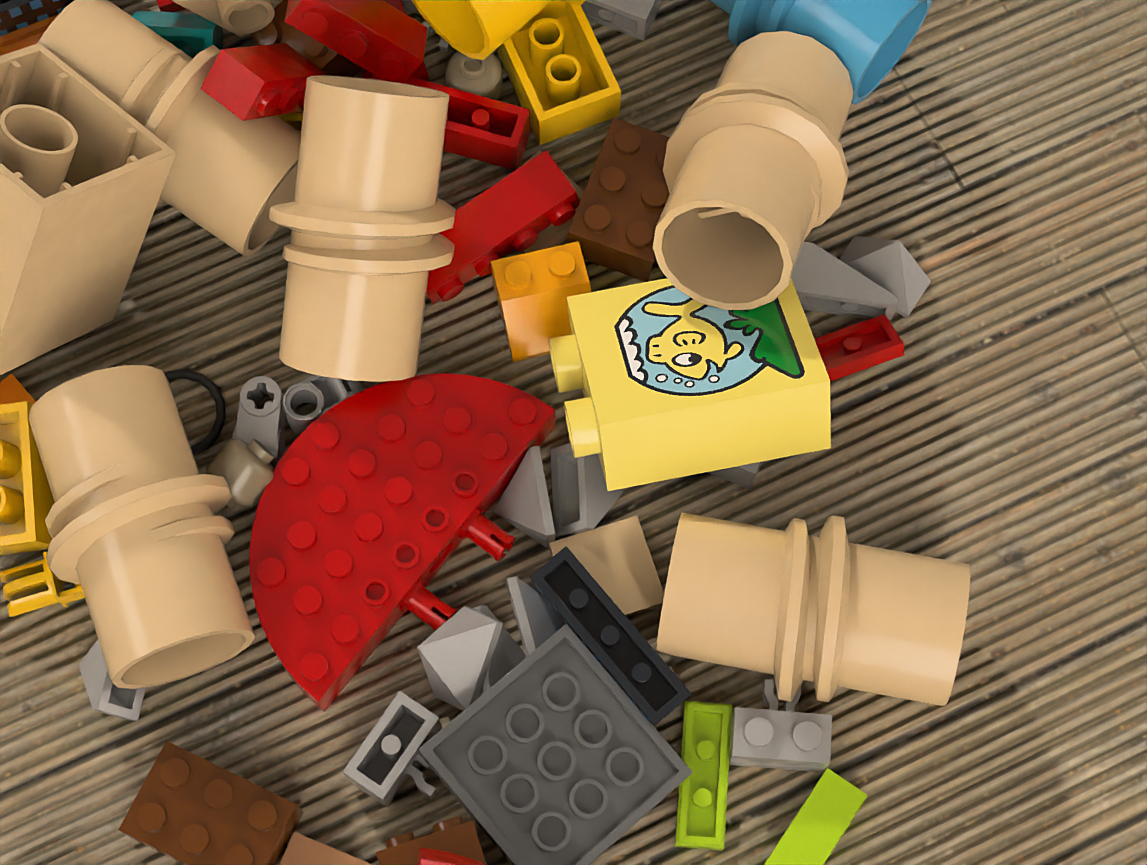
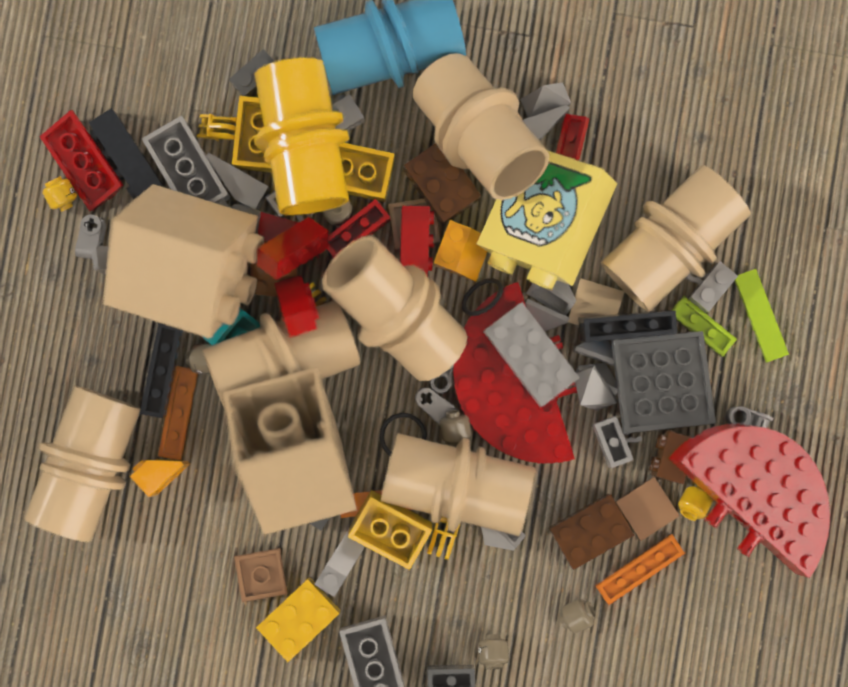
camera: 50 degrees left, 15 degrees up
none -> black piece [462,278,503,316]
none -> light grey brick [483,303,579,407]

